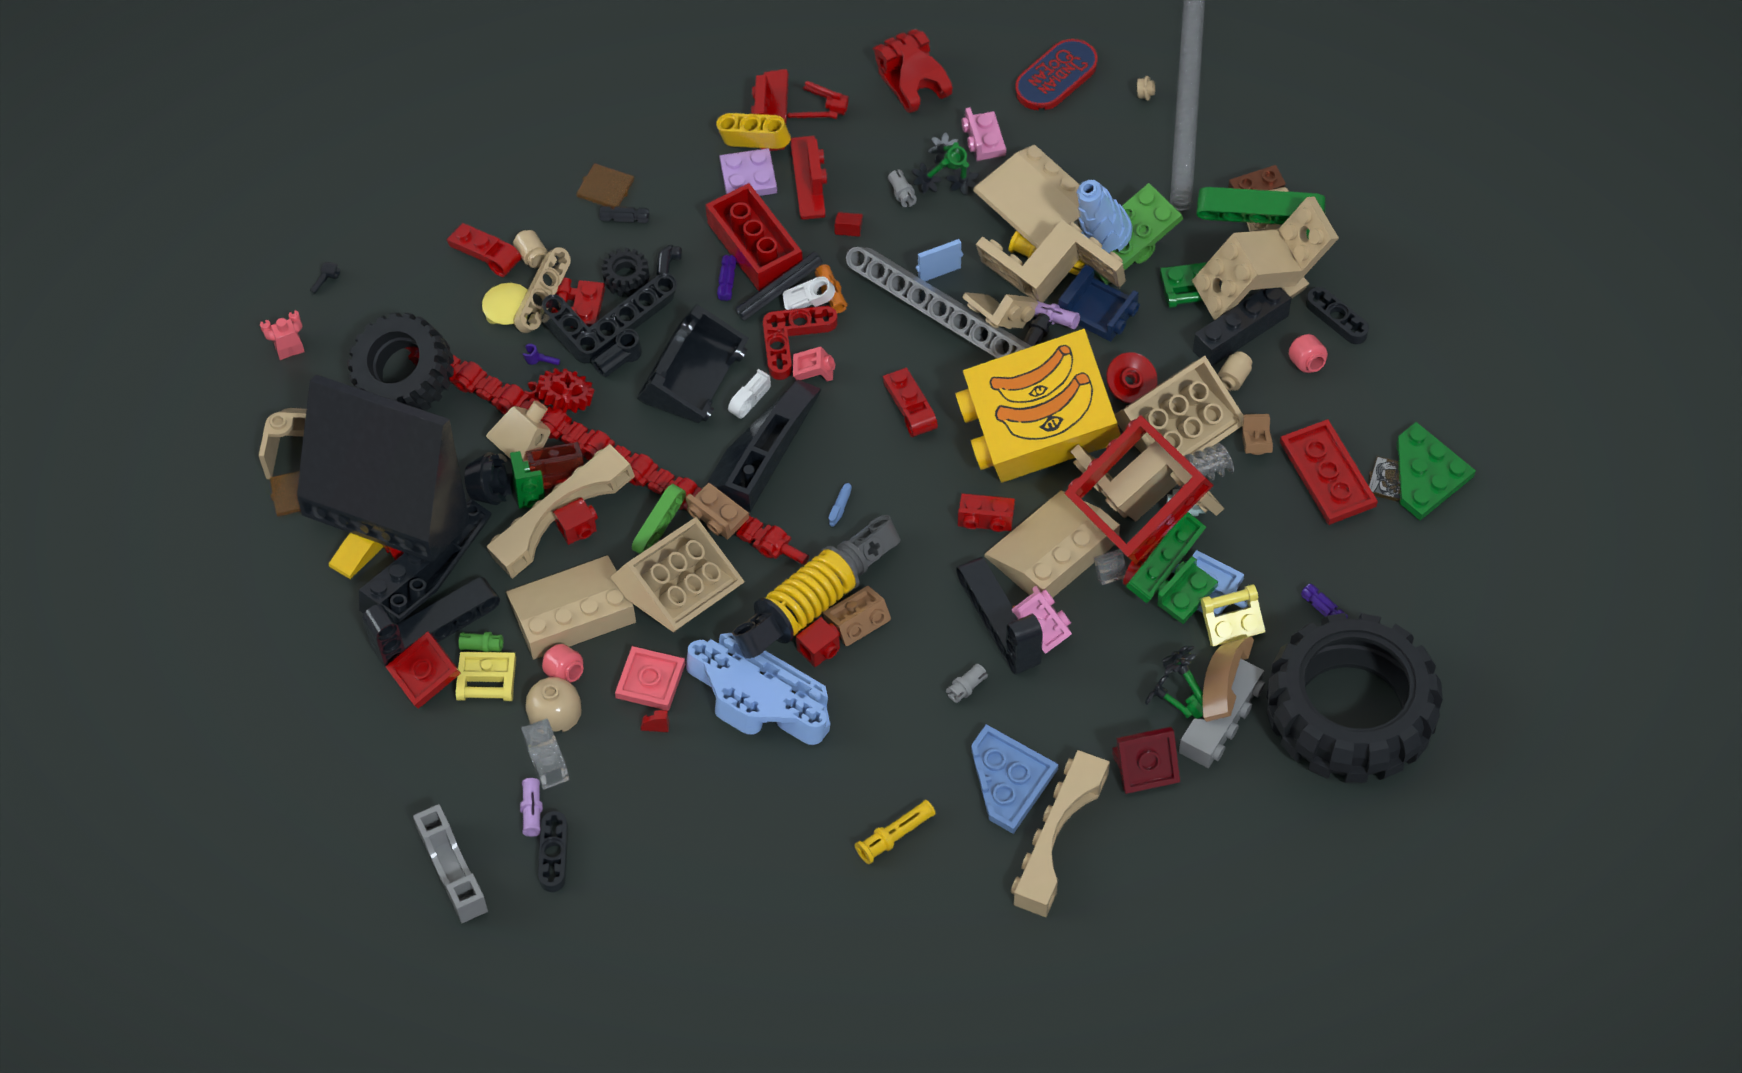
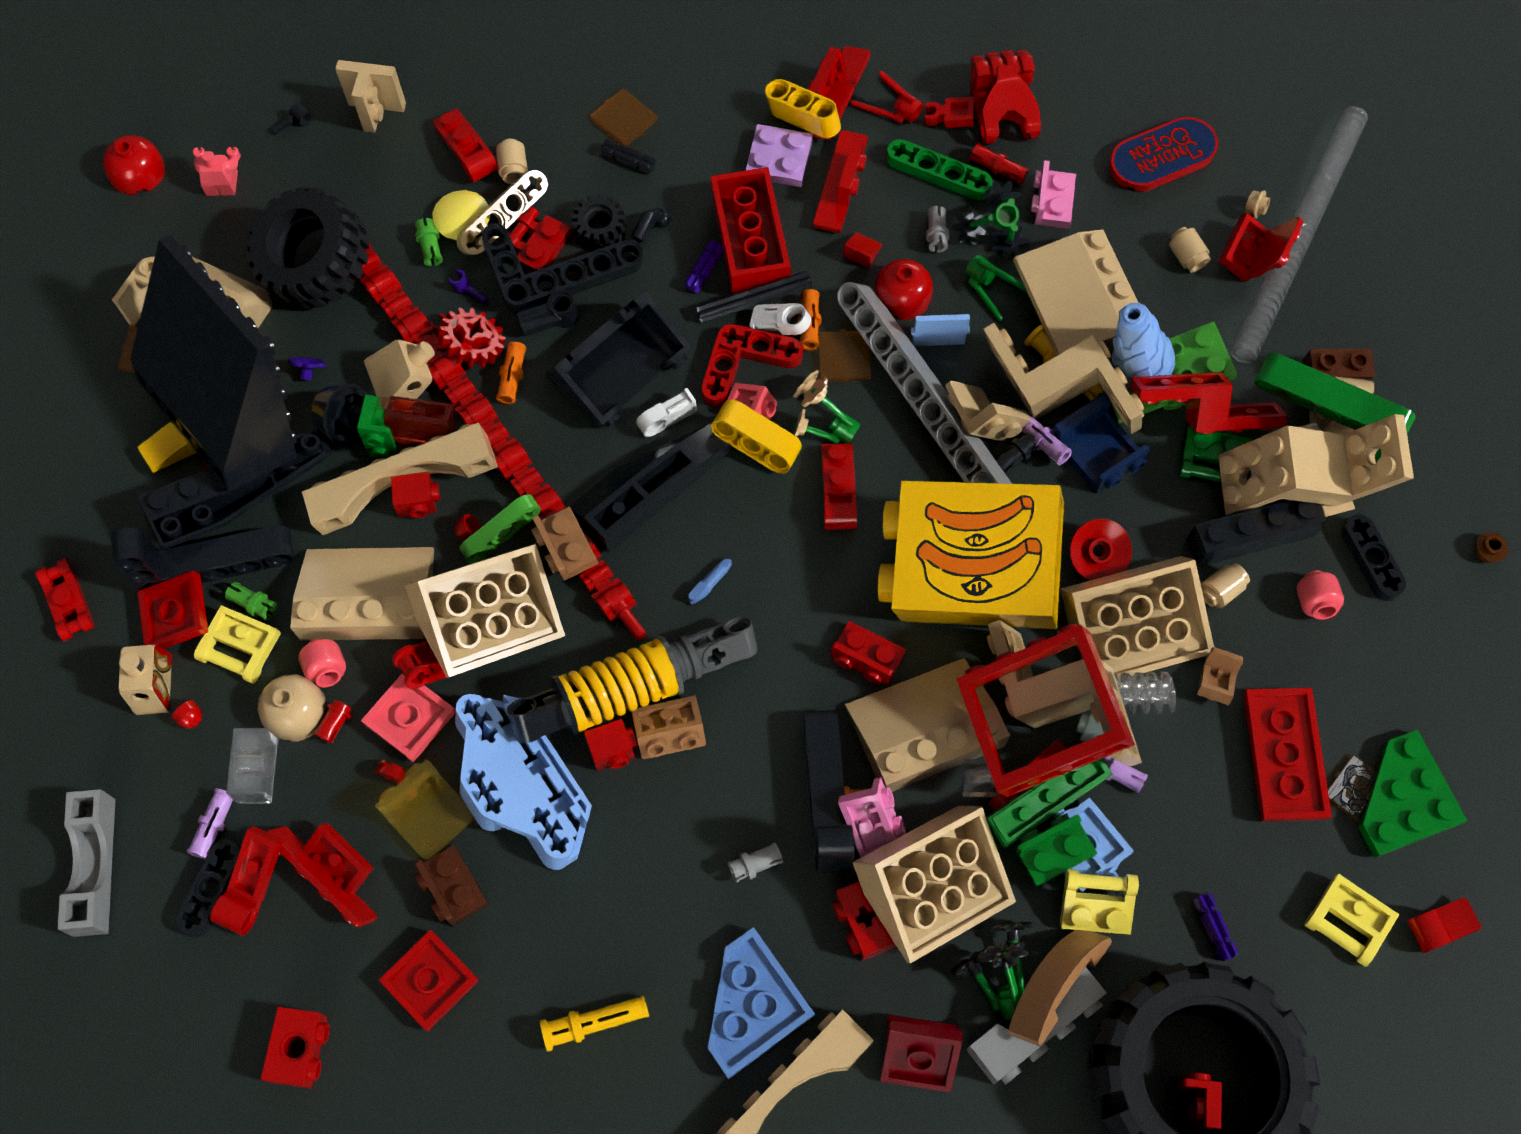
camera: 20 degrees right, 10 degrees up
none -> red plate [35,557,95,641]
none -> red cylinder [103,135,166,195]
none -> tan torso [118,645,172,715]
none -> red hinge [171,699,202,728]
none -> red plate [210,826,284,936]
none -> red brick [260,1007,330,1089]
none -> red bracket [267,823,377,927]
none -> red pin [314,700,352,744]
none -> tan bracket [335,60,406,133]
none -> clear yellow bracket [375,759,475,860]
none -> red plate [379,929,480,1032]
none -> red piece [392,641,449,689]
none -> copper bracket [414,845,489,926]
none -> bright green pin [415,218,443,266]
none -> red hinge [454,514,481,542]
none -> orange pin [496,342,527,405]
none -> yellow beam [711,399,802,474]
none -> plant [793,370,860,444]
none -> clear orange piece [818,329,871,383]
none -> red brick [832,882,897,961]
none -> tan slope [852,806,1016,963]
none -> red cylinder [874,258,933,321]
none -> green beam [886,139,993,201]
none -> red plate [924,96,975,128]
none -> green plant [965,255,1027,321]
none -> red pin [969,143,1029,186]
none -> lavender pin [1103,755,1148,794]
none -> red bracket [1130,372,1288,434]
none -> tan brick [1169,227,1211,273]
none -> red bracket [1172,1073,1222,1133]
none -> red bracket [1218,213,1304,282]
none -> light yellow plate [1304,874,1400,967]
none -> red panel [1407,897,1482,953]
none -> reddish brown plate [1475,532,1509,563]

